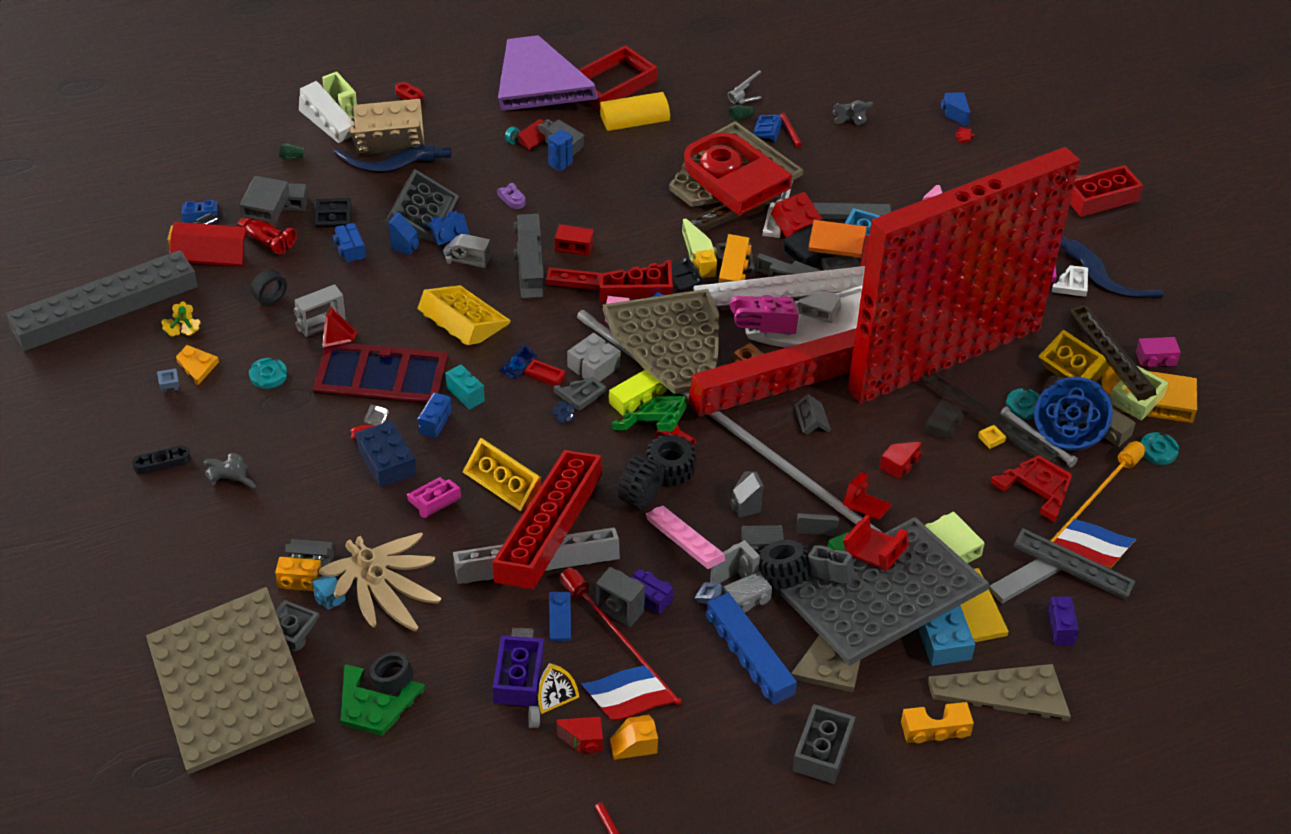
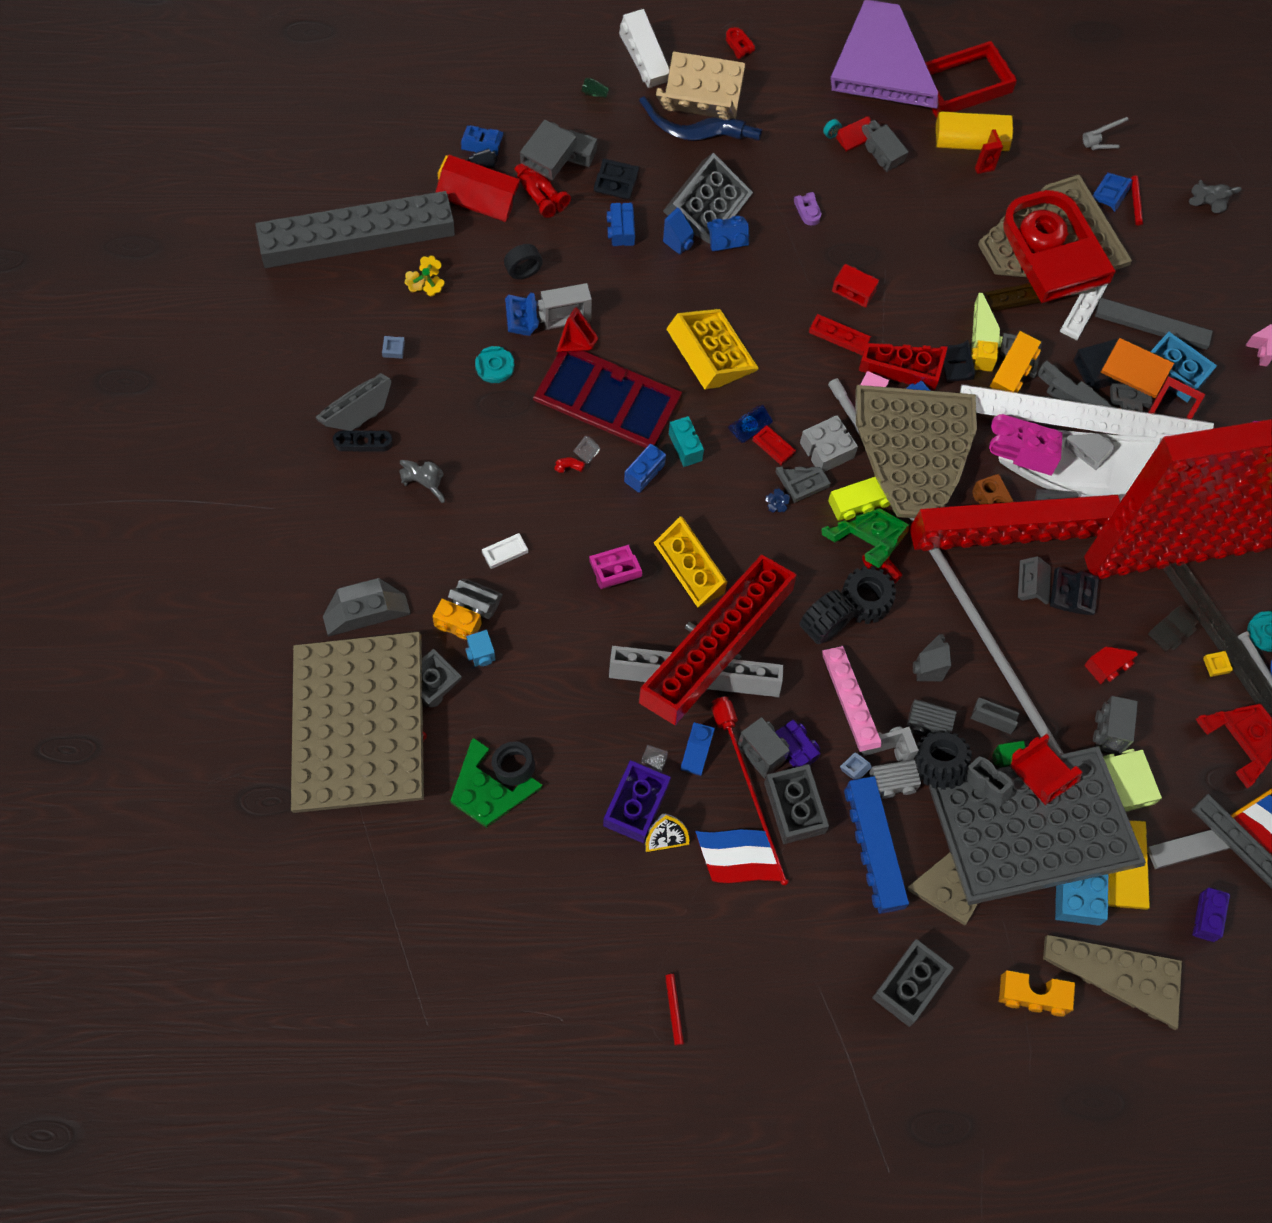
camera: 15 degrees right, 20 degrees up
light orange wing [176,345,219,385] -> none
tan plant [319,533,441,631] -> none
yellowish green panel [322,72,357,120] -> none
dark blue brick [356,420,416,488] -> none
light grey piece [443,234,491,268] -> none
dark grey wedge [514,214,544,299] -> none
light grey tile [528,706,540,728] -> none
blue brick [548,129,573,171] -> none
red slope [557,717,603,753] -> none
light orange slope [610,715,658,760] -> none
clear green cone [728,105,754,121] -> none
red brick [771,192,822,238] -> none
red bracket [843,472,892,520] -> none
none -> dark grey wedge [315,373,391,431]
none -> dark grey wedge [323,578,411,637]
none -> white tile [482,533,528,569]
none -> blue bracket [505,293,539,336]
none -> dark grey brick [764,764,829,844]
none -> red panel [975,129,1003,174]
none -> black slope [1050,567,1099,615]
none -> dark grey piece [1093,696,1138,755]

